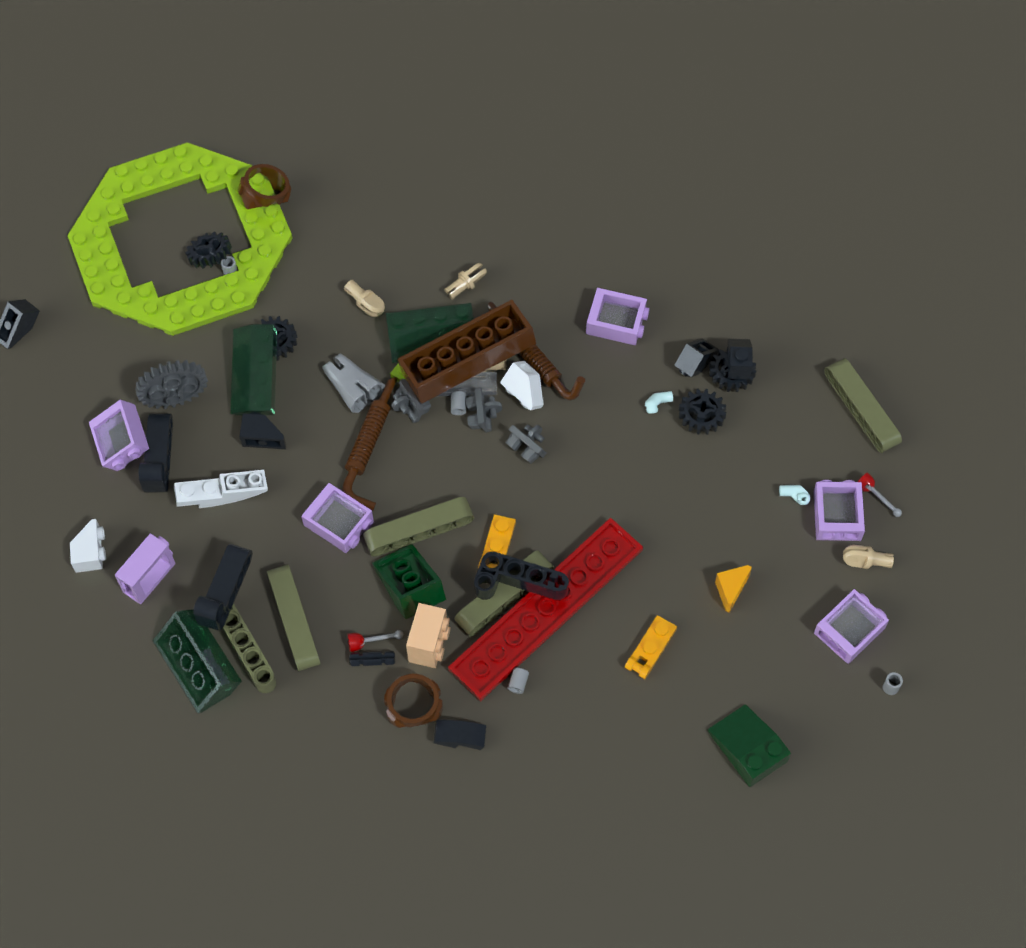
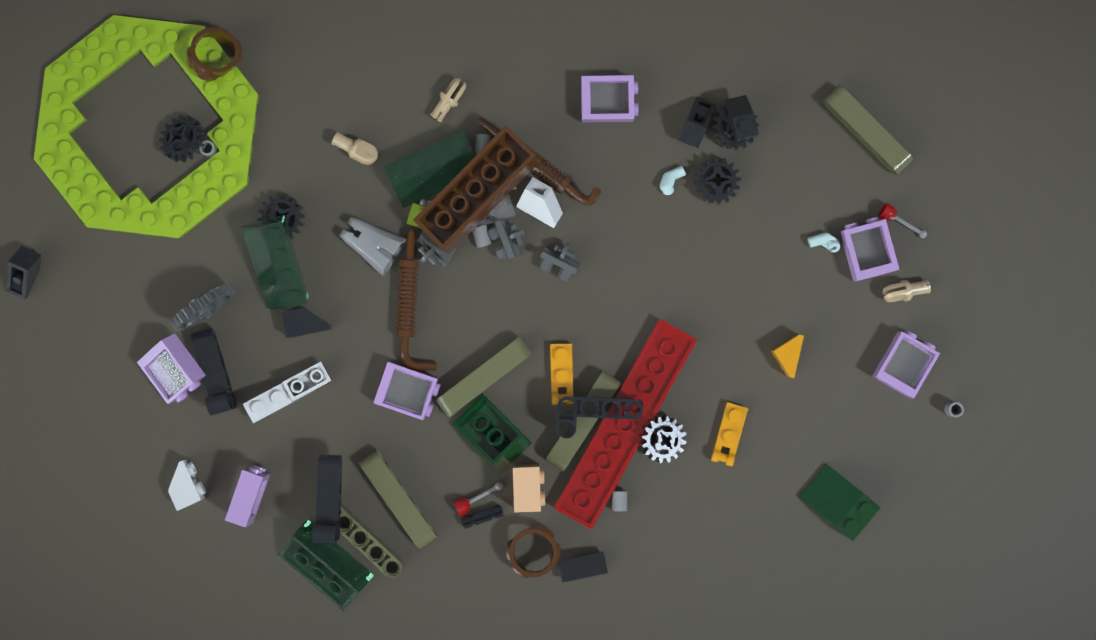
camera: 15 degrees left, 25 degrees up
none -> gear [639,415,686,463]

